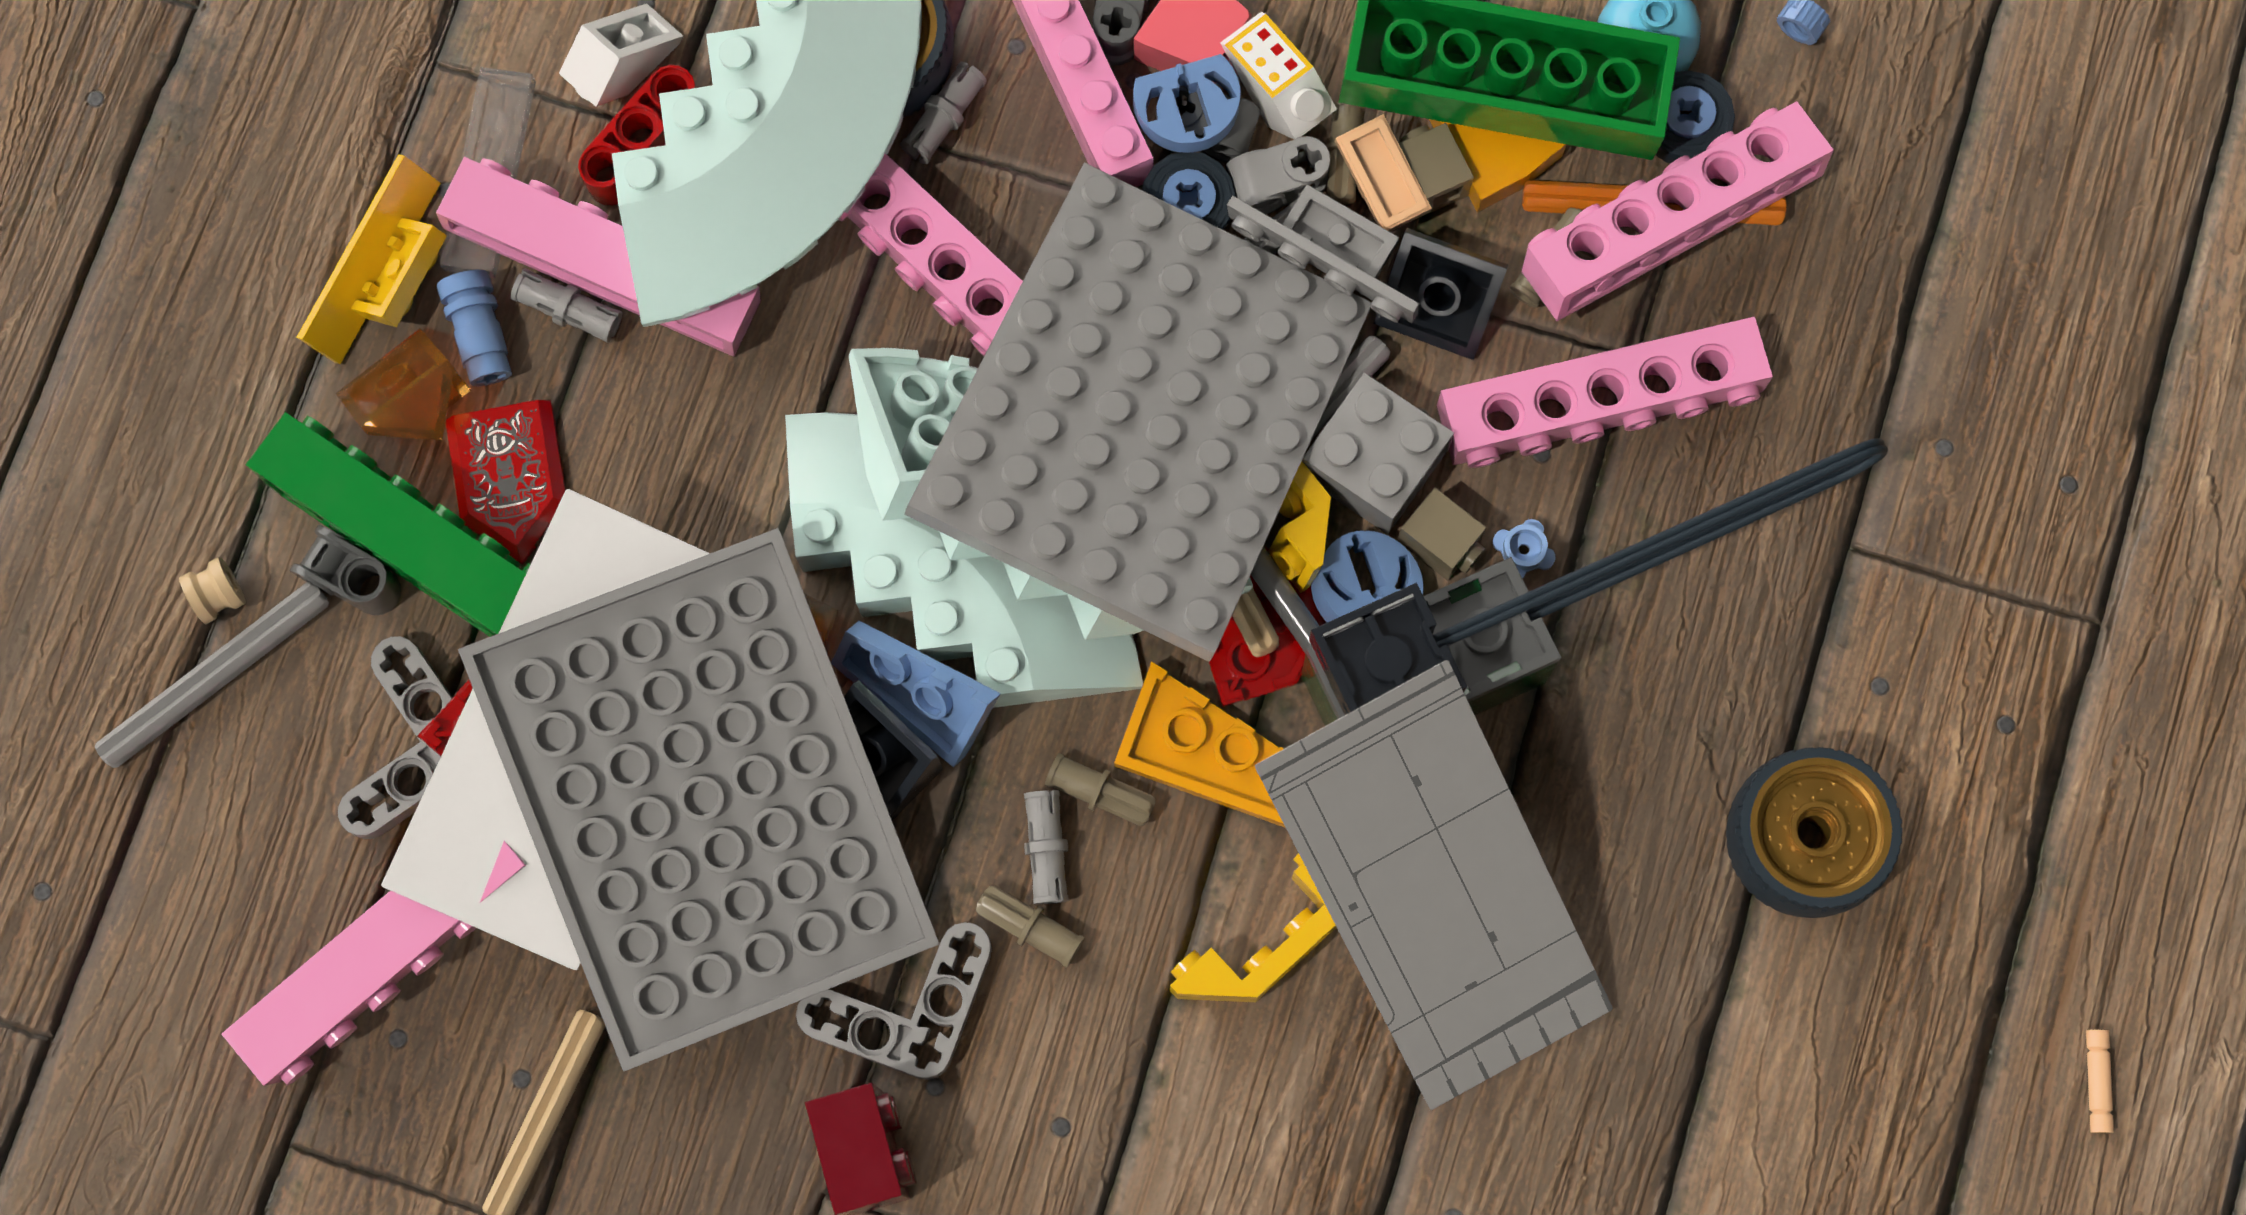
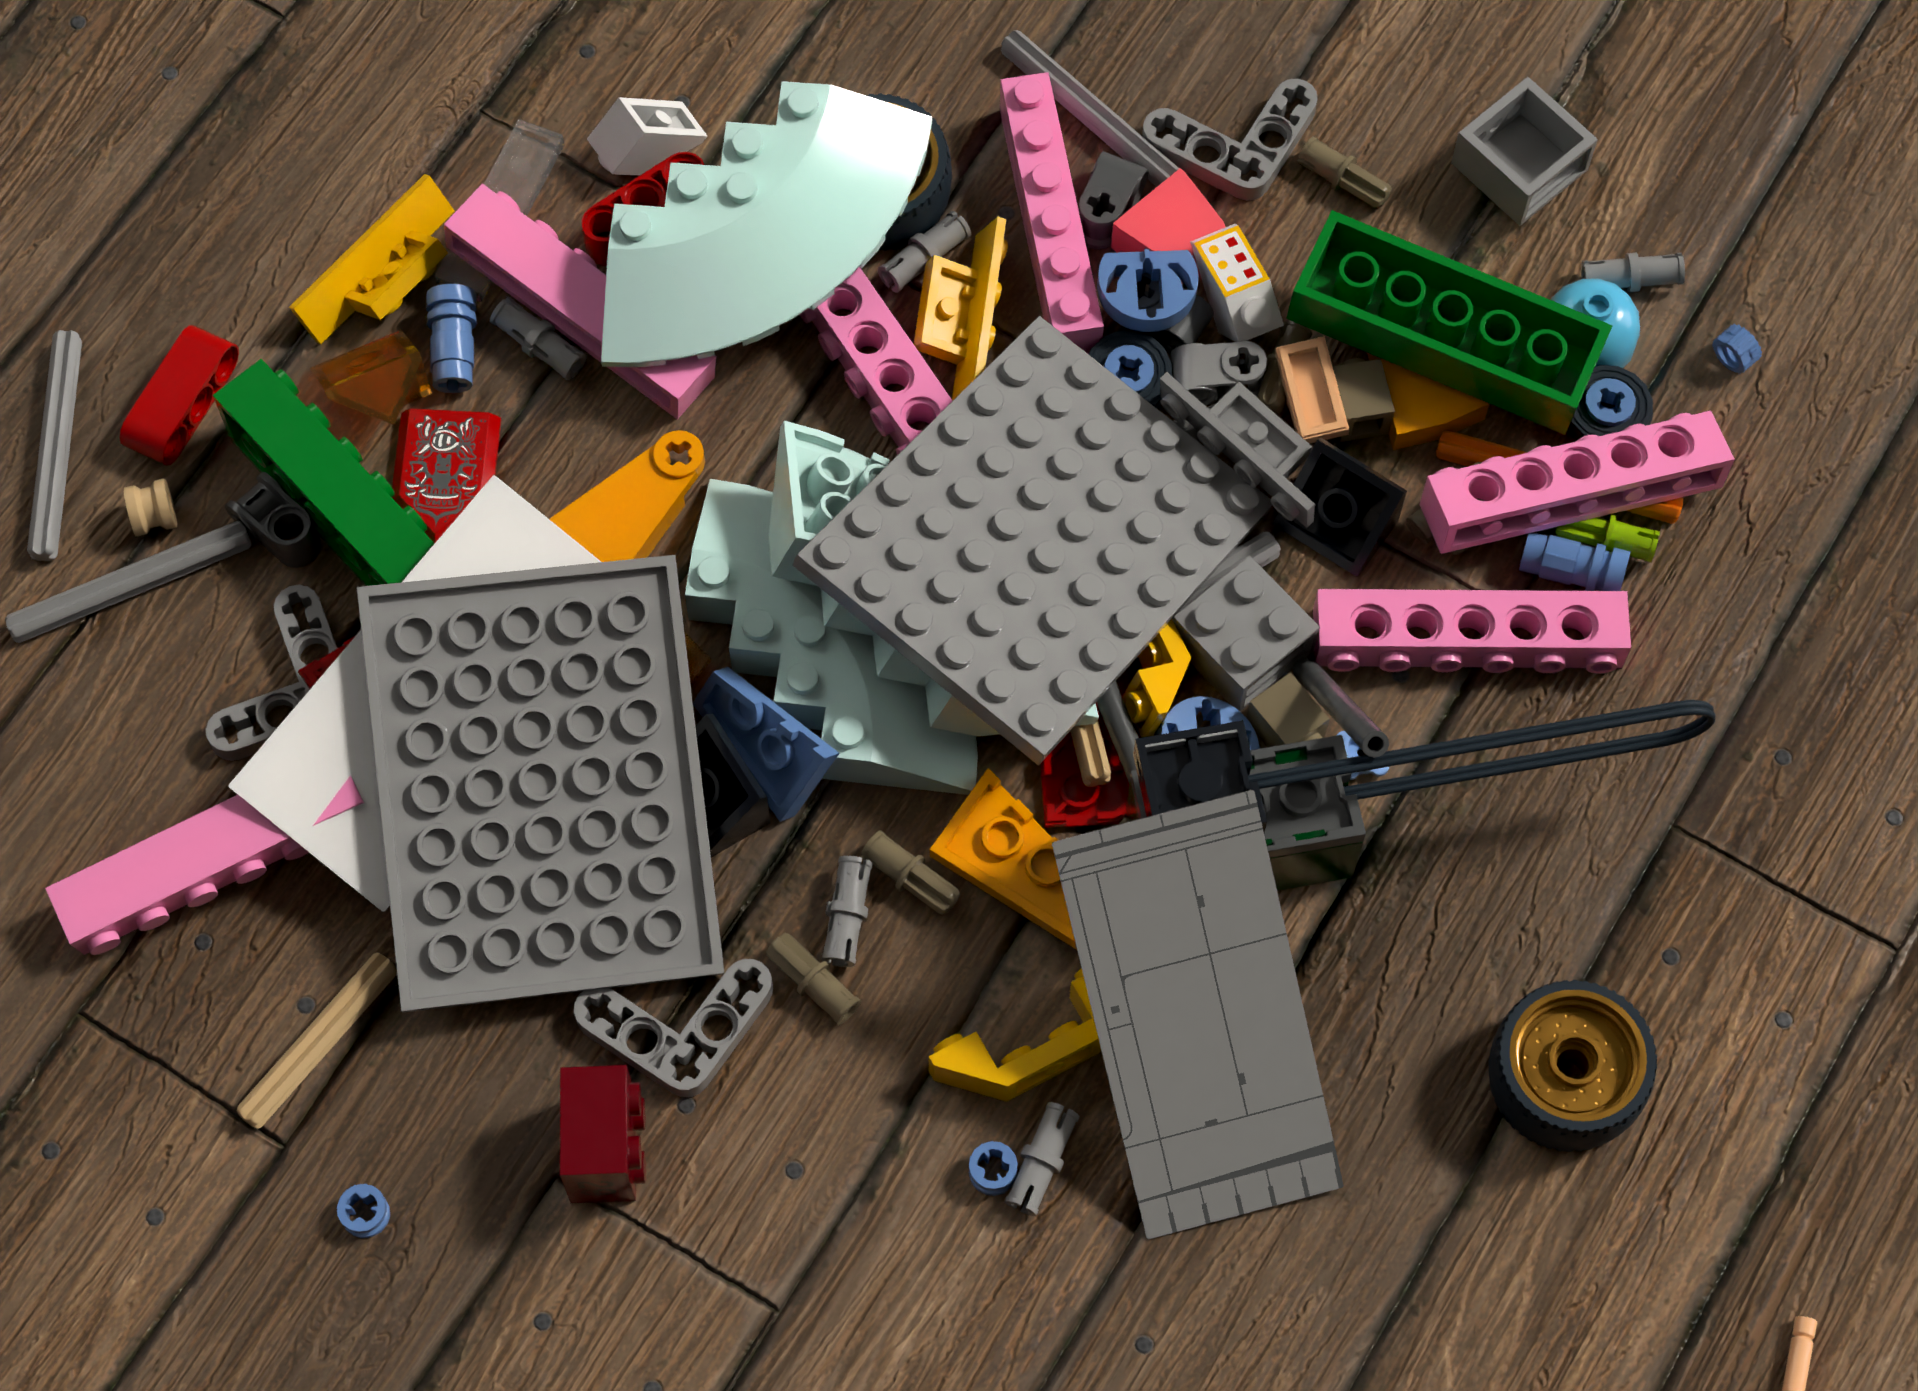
camera: 10 degrees right, 10 degrees down
none -> light grey axle [27,330,82,561]
none -> red beam [119,325,239,466]
none -> light orange piece [549,430,705,562]
none -> yellow bracket [914,216,1008,400]
none -> medium blue bush [969,1141,1018,1196]
none -> light grey pin [1004,1102,1080,1216]
none -> dark grey piece [1293,657,1389,758]
none -> medium blue axle [1519,532,1631,591]
none -> lime axle [1555,515,1660,563]

